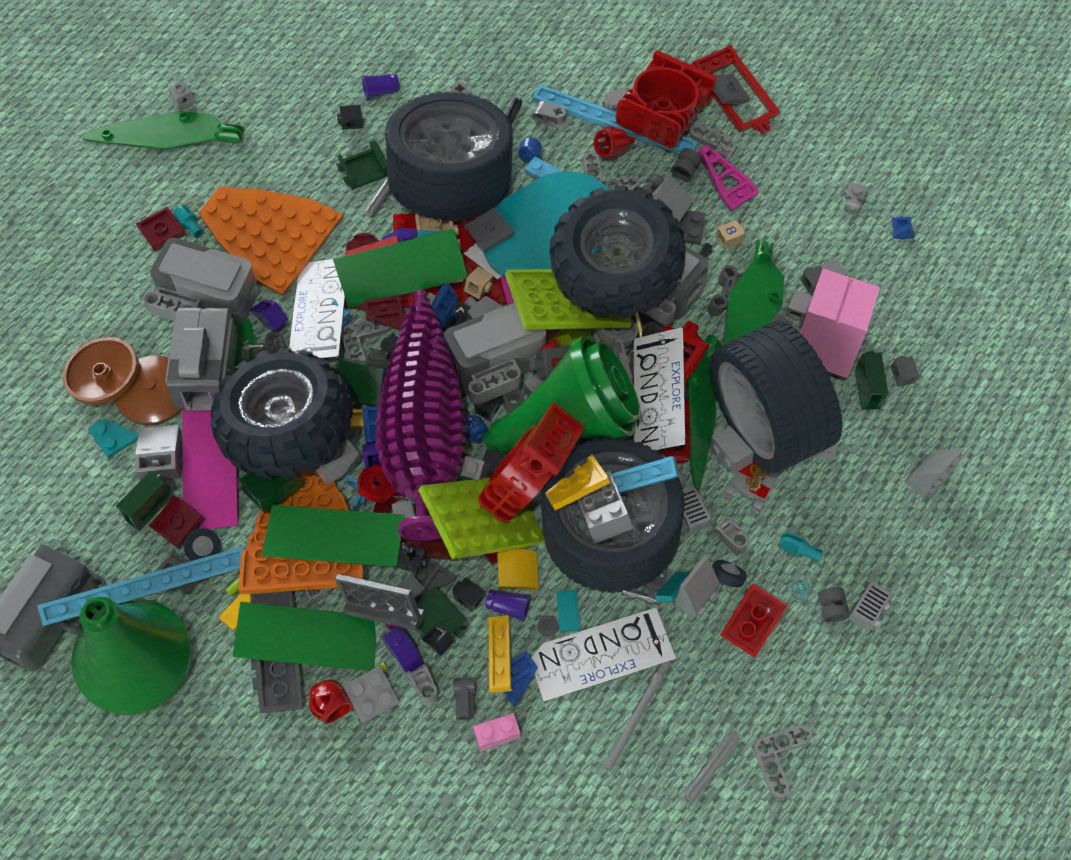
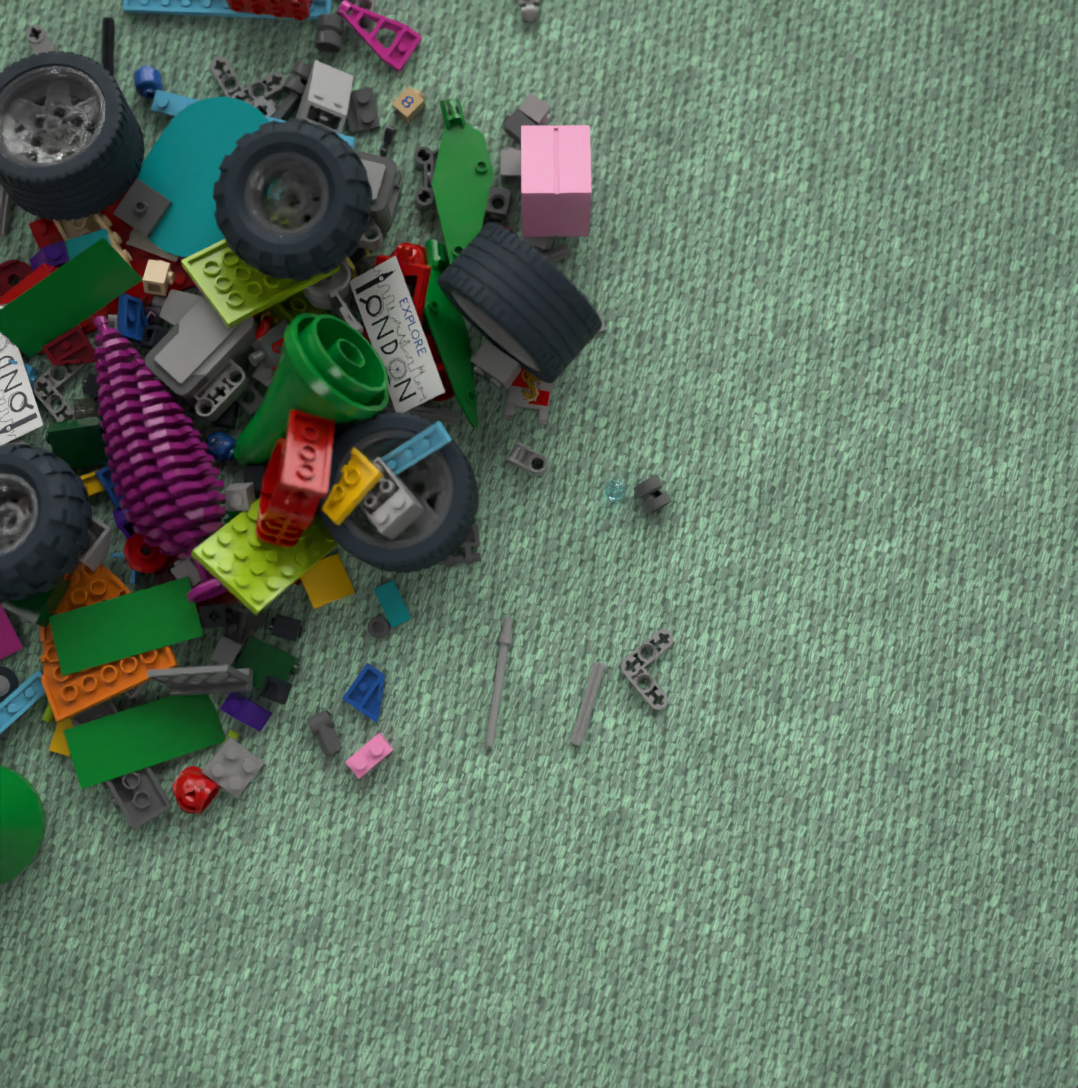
camera: 20 degrees left, 20 degrees up
light grey piece [406,663,438,706] -> none
dark purple plant [485,589,531,622] -> none
yellow plate [489,615,512,693] -> none
white sticker [531,608,676,701] -> none
light grey piece [532,101,566,128] -> none
red helmet [593,126,635,159] -> none
teal tile [654,572,691,602] -> none
light grey slope [674,555,719,619] -> none
light grey brick [682,486,712,535] -> none
black wheel [712,560,747,587] -> none
red slope [720,583,790,658] -> none
teal arm [780,533,823,562] -> none
light grey brick [848,581,892,631] -> none
dark green brick [855,351,888,410] -> none
dark grey brick [890,356,920,387] -> none
blue tile [891,217,915,239] -> none
light grey slope [906,448,964,498] -> none

